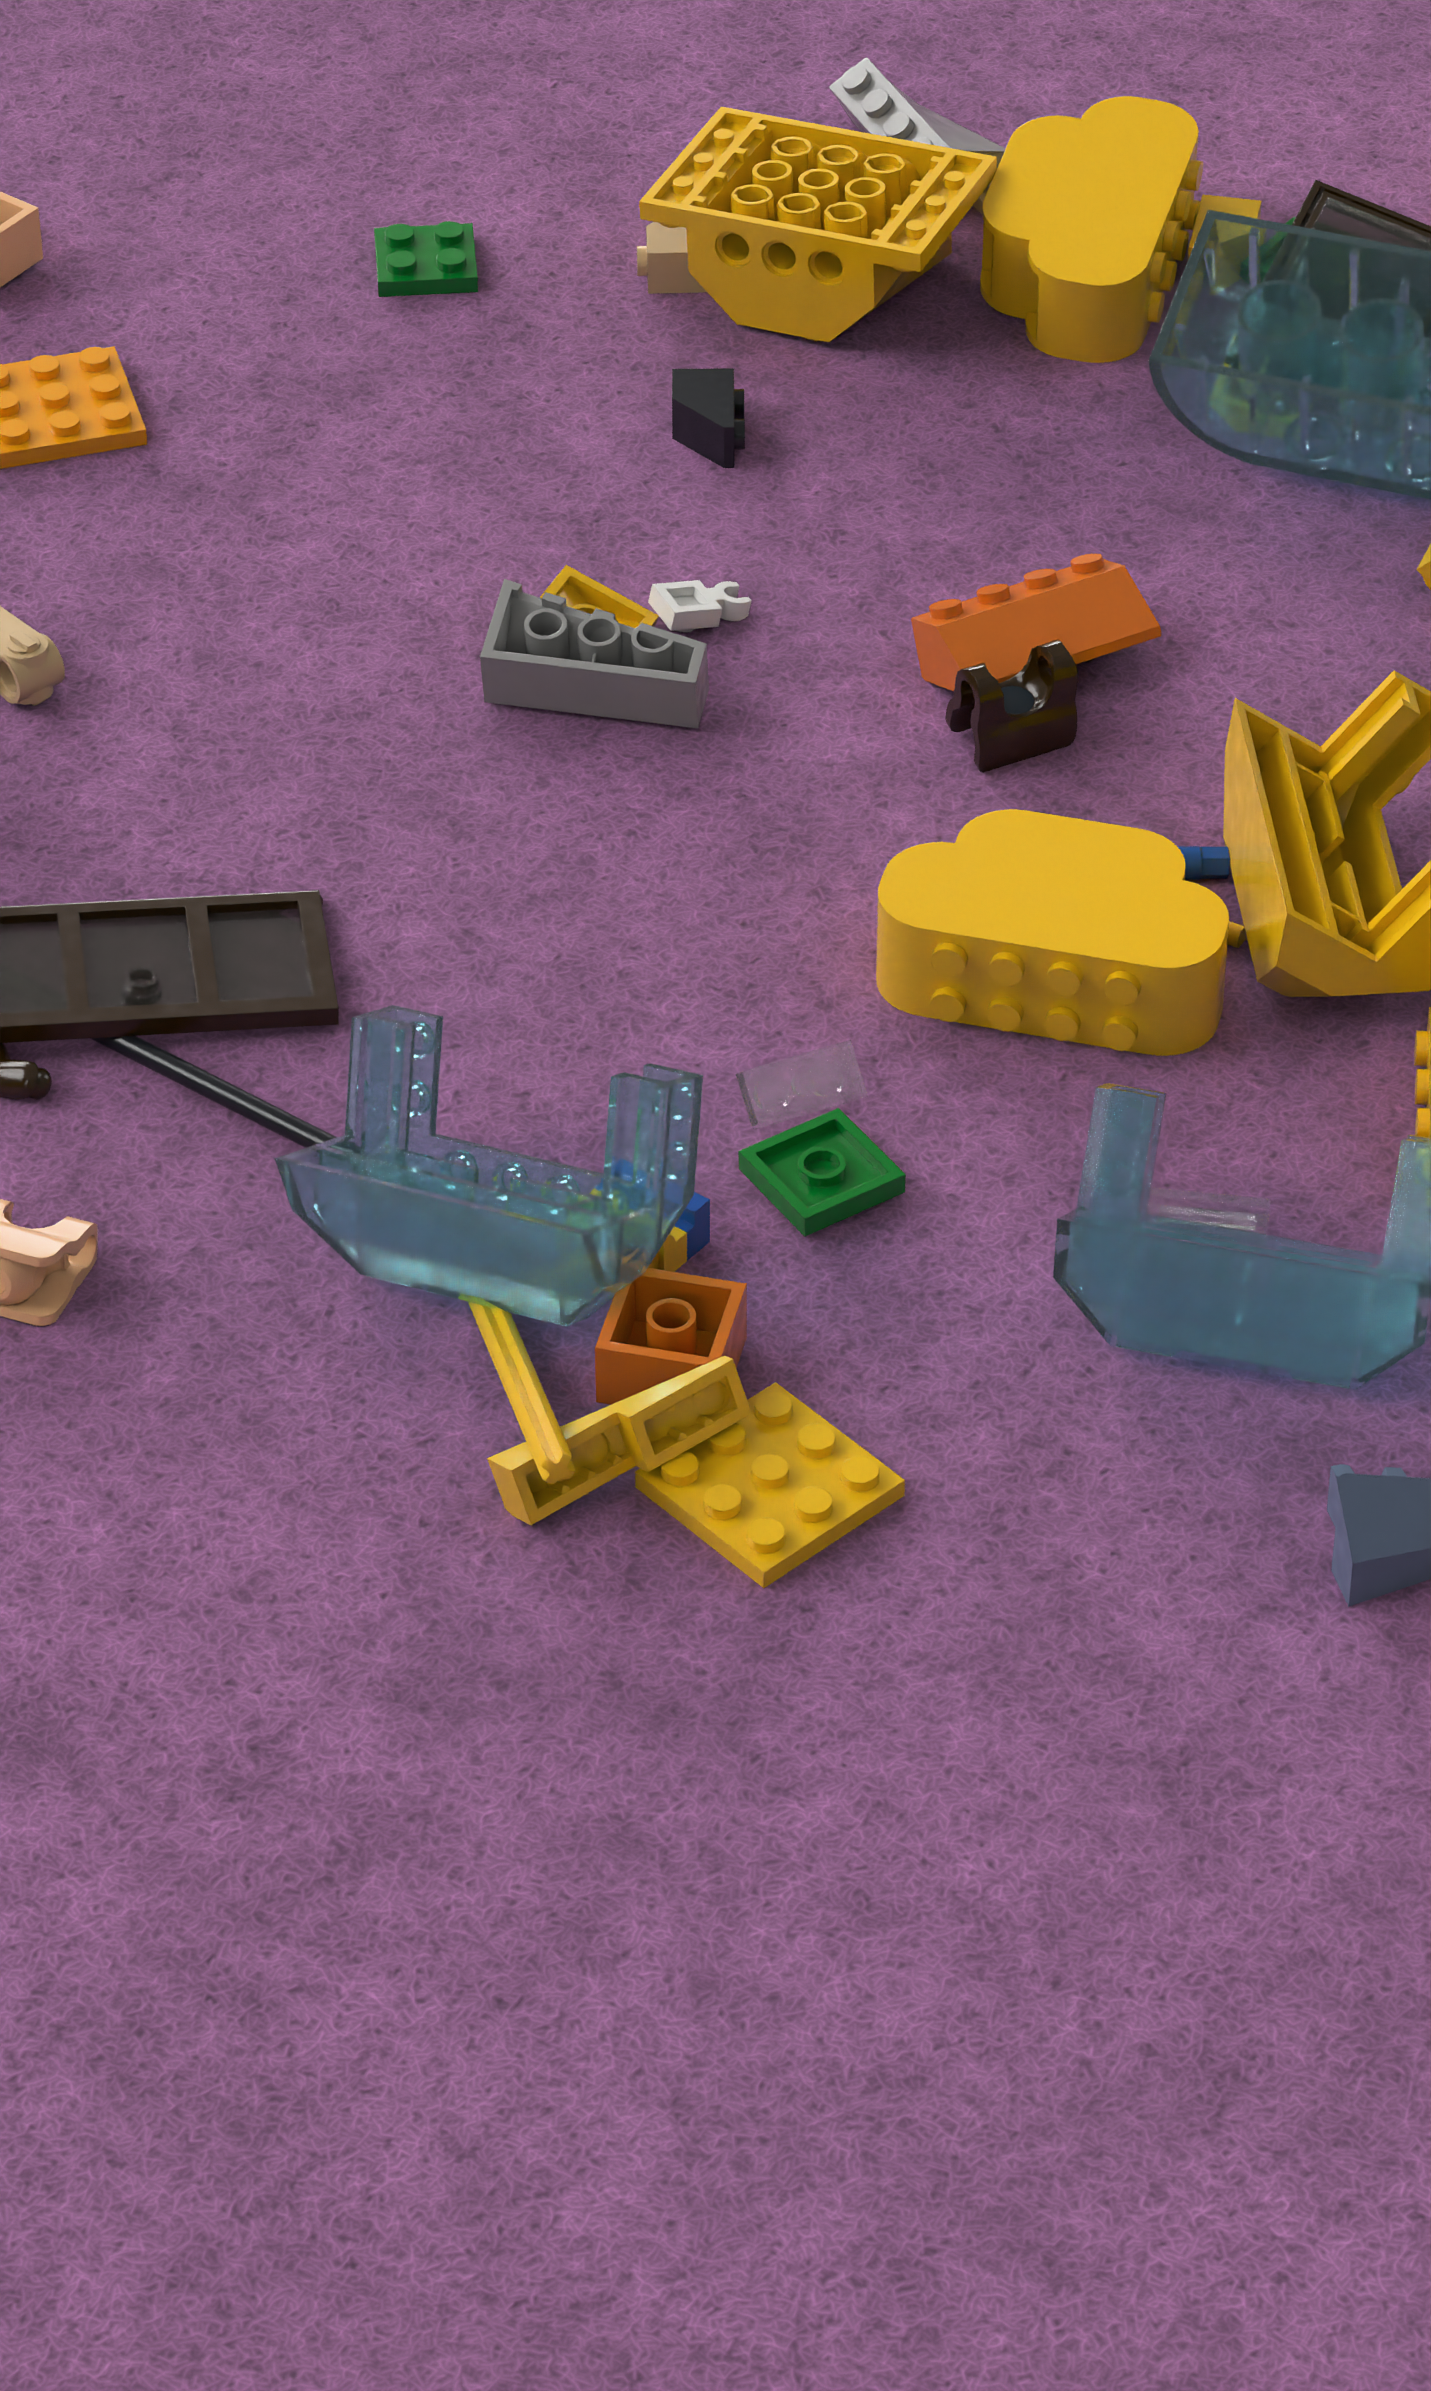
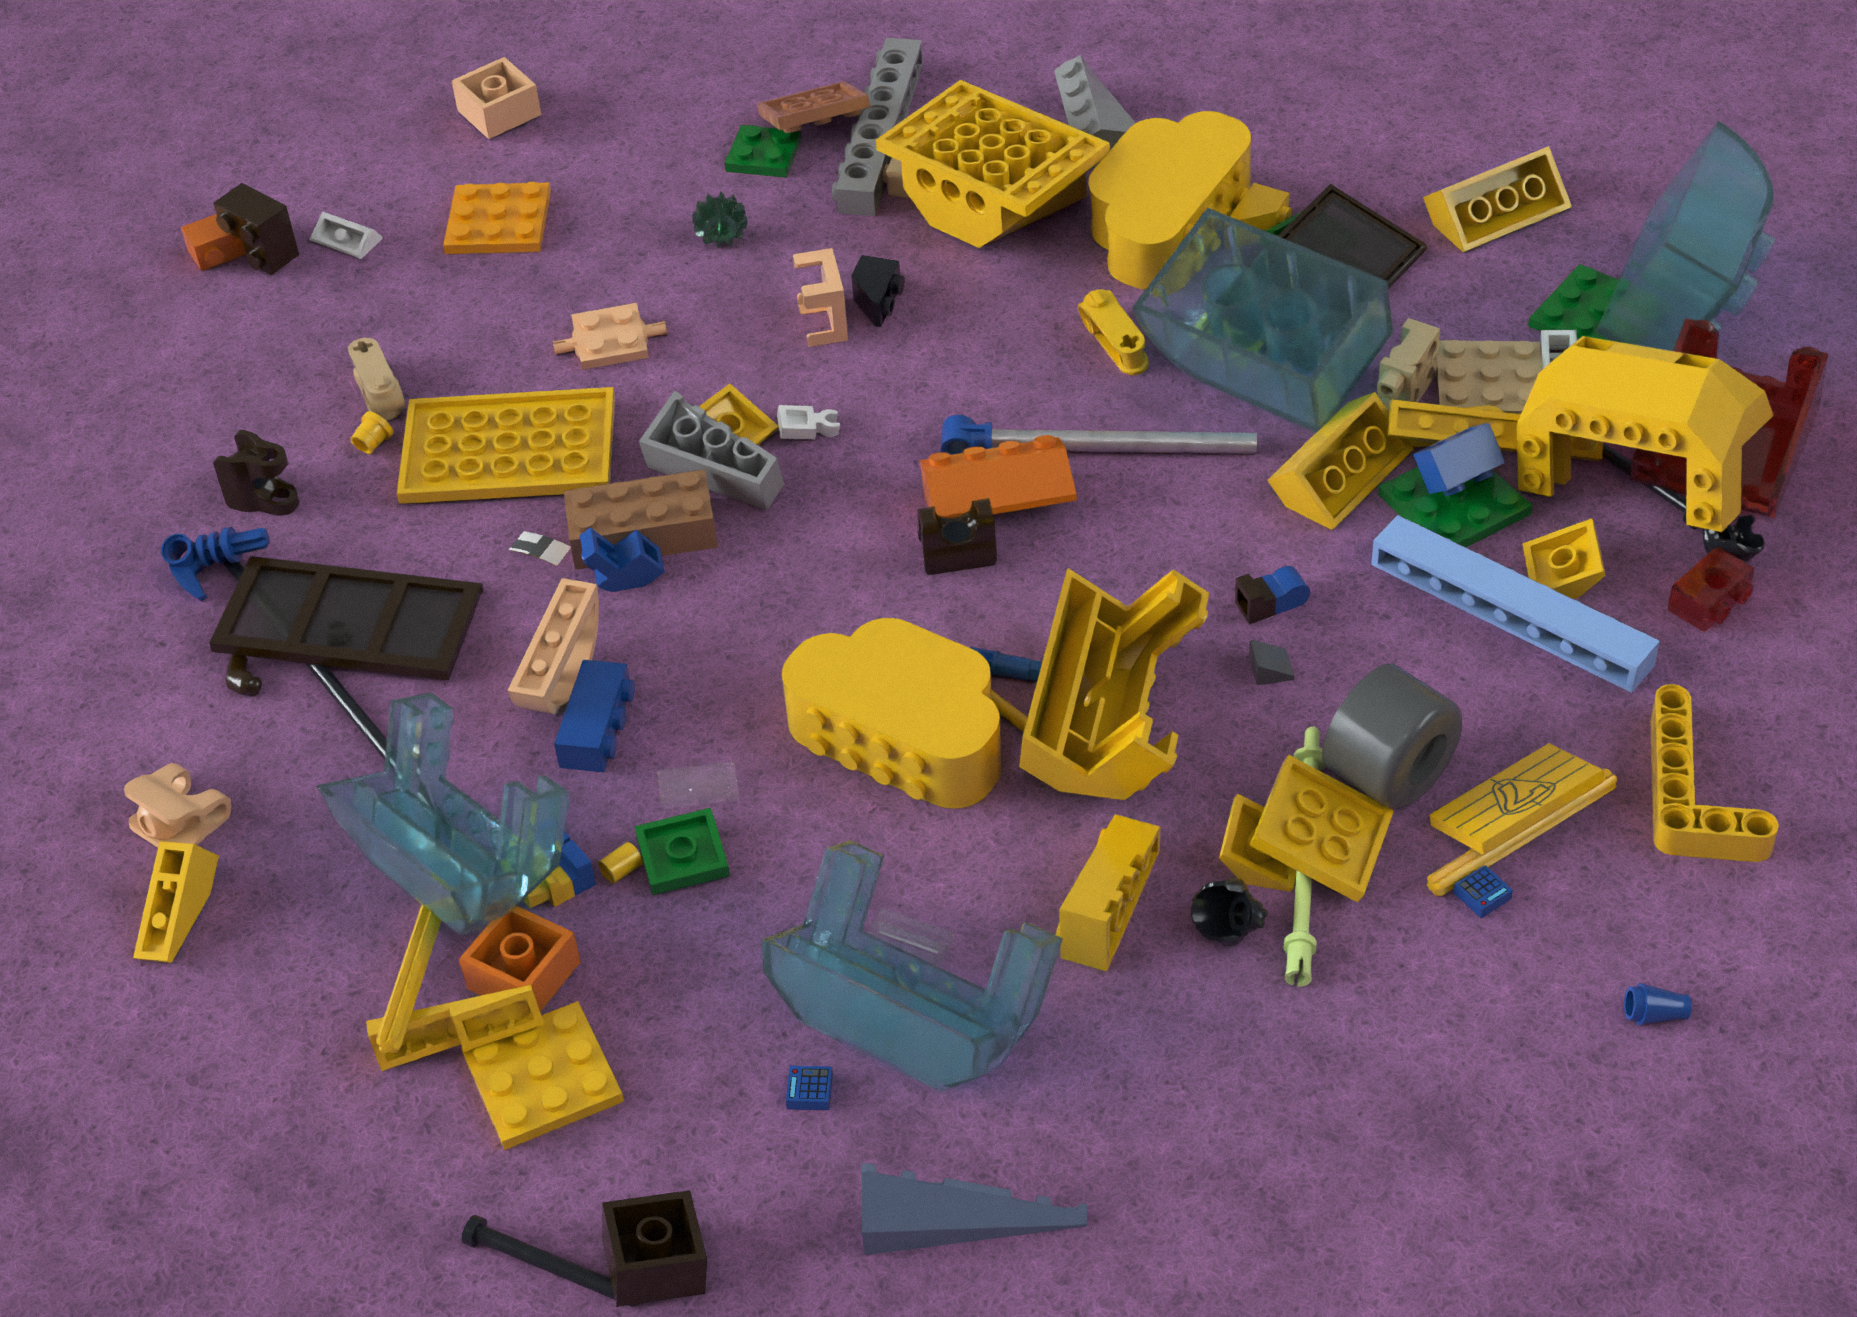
camera: 20 degrees right, 5 degrees up
none -> yellow slope [133,841,219,963]
none -> yellow piece [350,411,394,454]
none -> yellow plate [397,387,615,504]
none -> black bar [461,1215,639,1307]
none -> light nougat window [508,578,599,715]
none -> sticker [509,531,571,566]
none -> light nougat plate [553,303,667,370]
none -> blue brick [554,660,635,772]
none -> medium nougat brick [563,469,718,570]
none -> blue brick [580,527,665,592]
none -> yellow hinge [597,842,643,884]
none -> dark brown brick [602,1190,707,1307]
none -> clear green gear [692,191,748,248]
none -> nougat plate [756,81,870,133]
none -> blue tile [786,1066,833,1110]
none -> light nougat panel [793,248,848,347]
none -> light grey brick [832,38,923,216]
none -> flat silver piece [940,415,1257,455]
none -> yellow piece [1078,289,1149,375]

